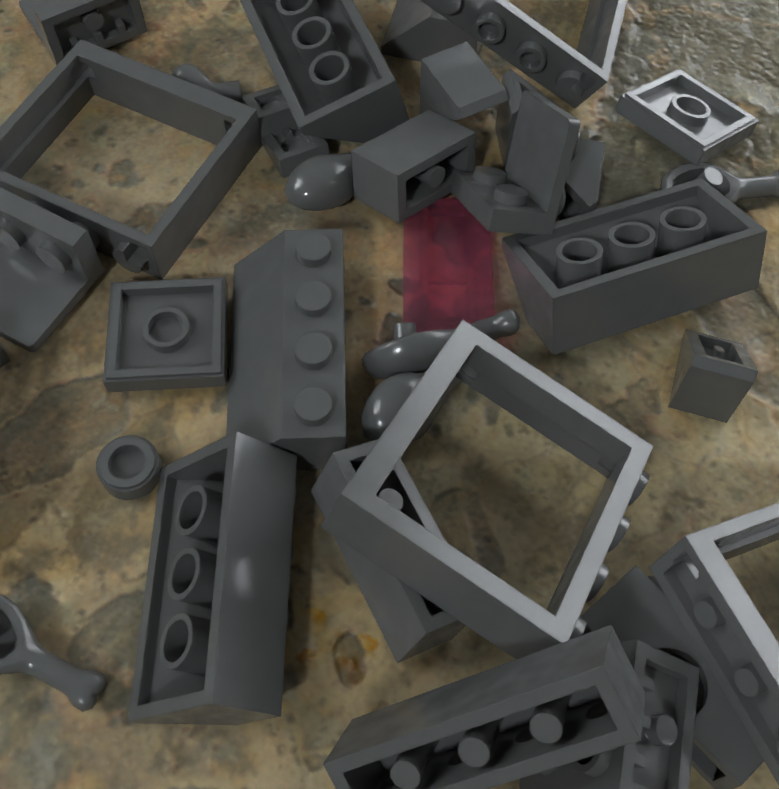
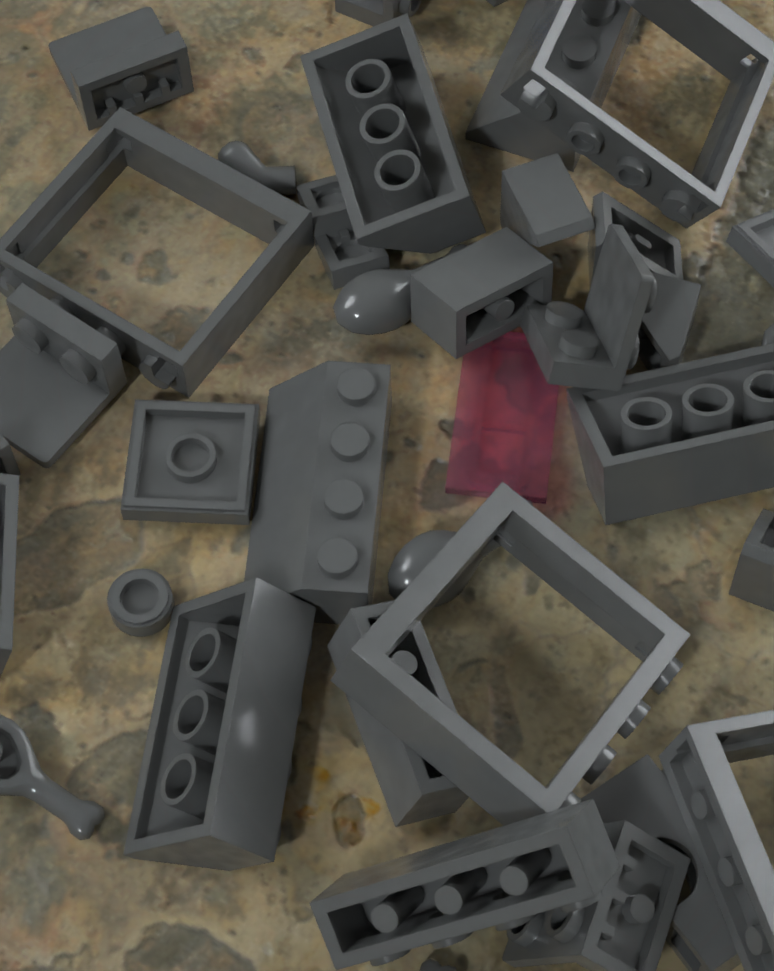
camera: 10 degrees right, 0 degrees up
dark grey piece [361,309,520,380] -> none

